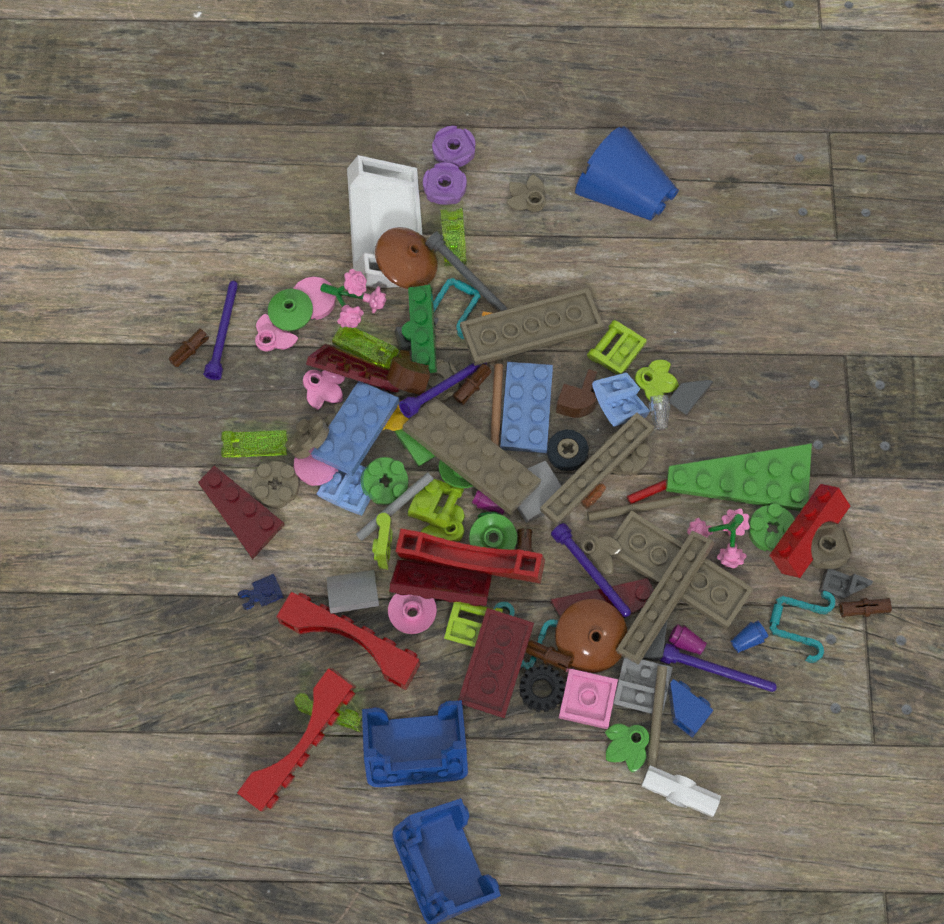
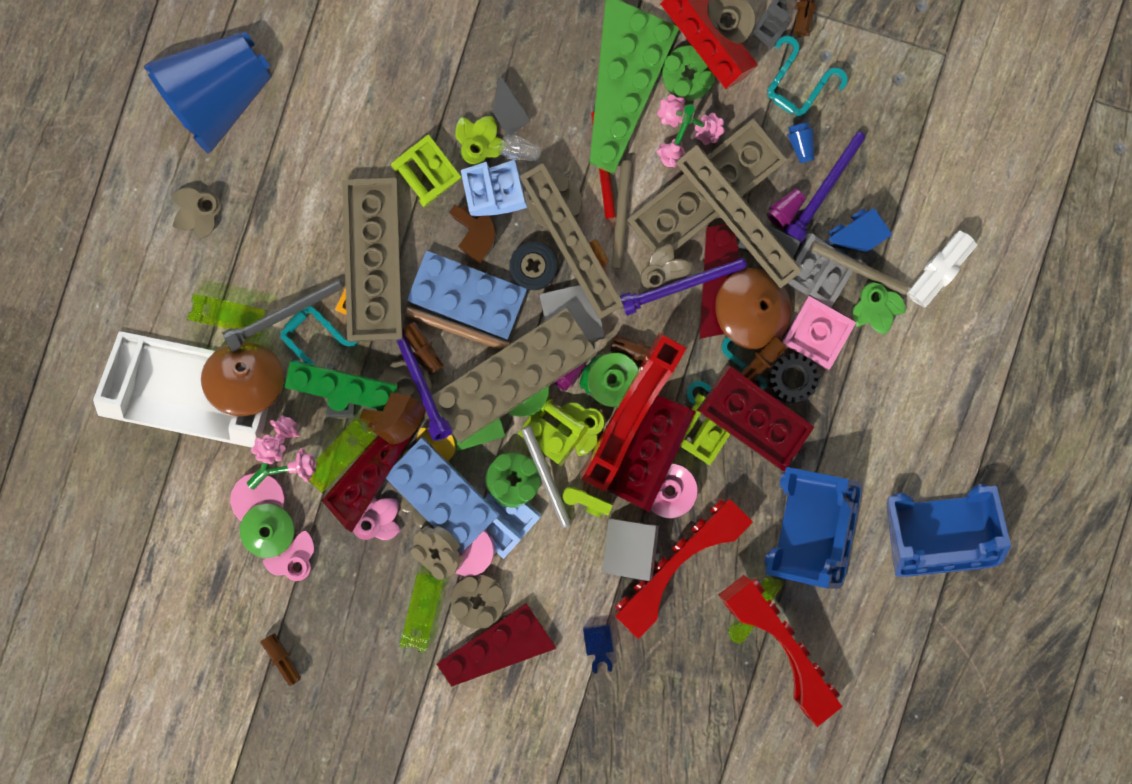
camera: 75 degrees left, 20 degrees up
dark purple piece [203,281,238,380] -> none
medium lavender plate [423,162,467,205] -> none
medium lavender plate [432,126,475,167] -> none

